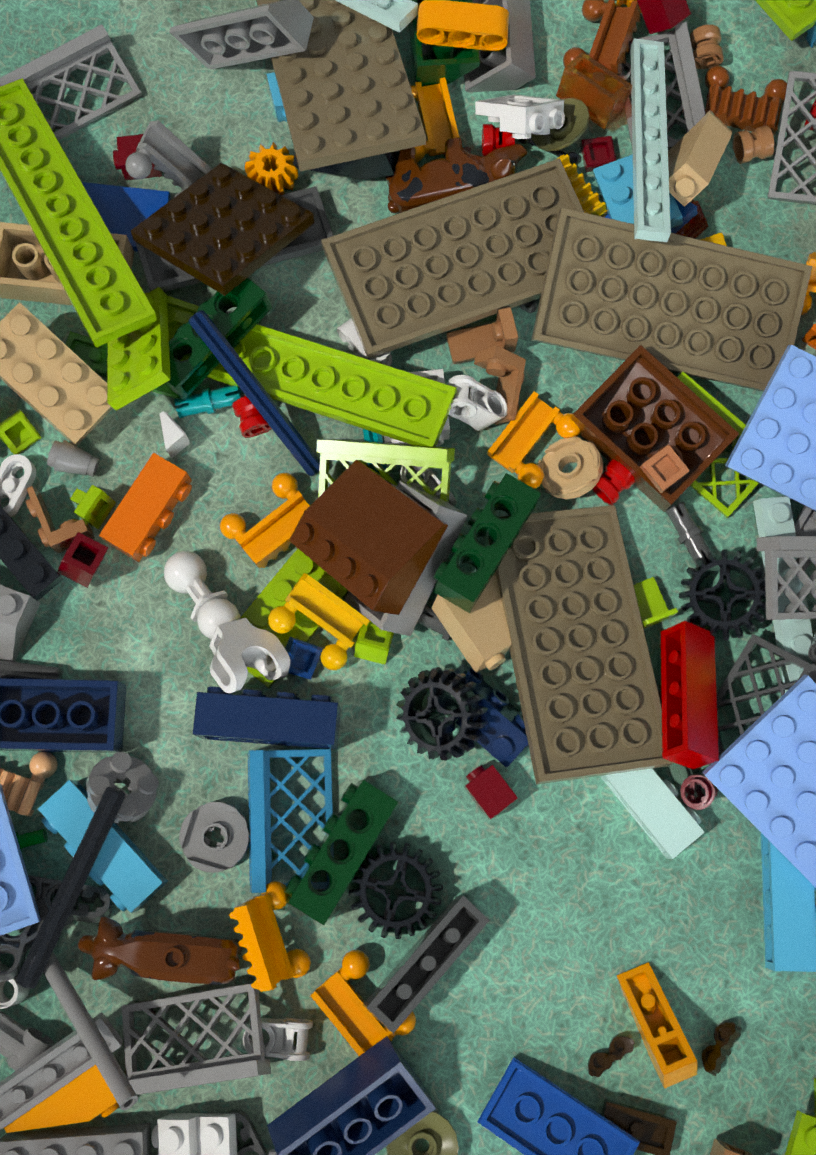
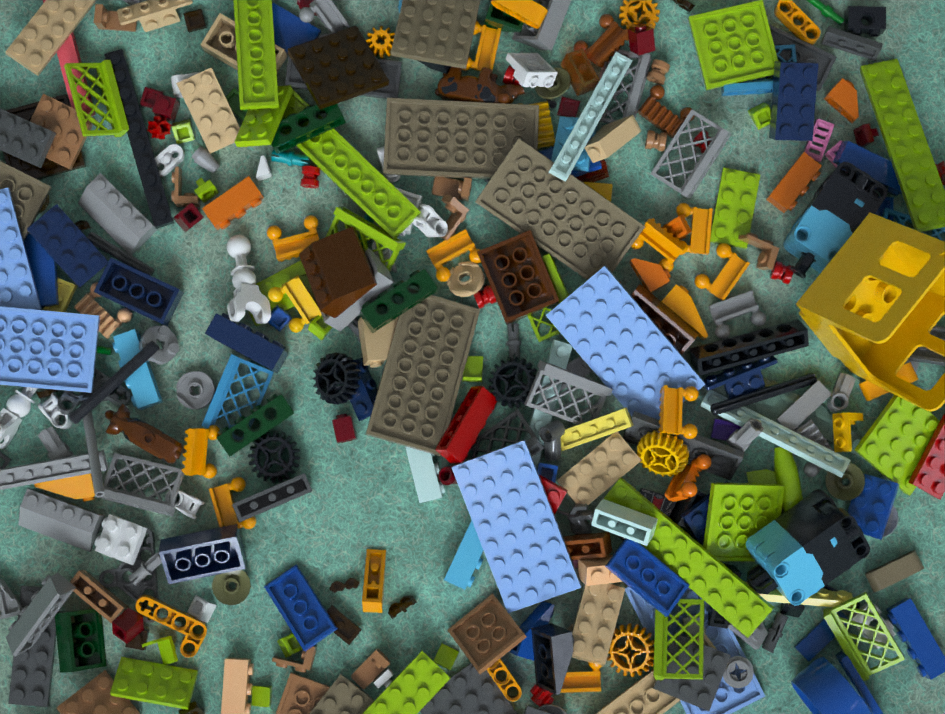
camera: 30 degrees right, 5 degrees up
dark blue axle [188,310,320,476] -> none
nougat plate [640,444,690,493] -> none

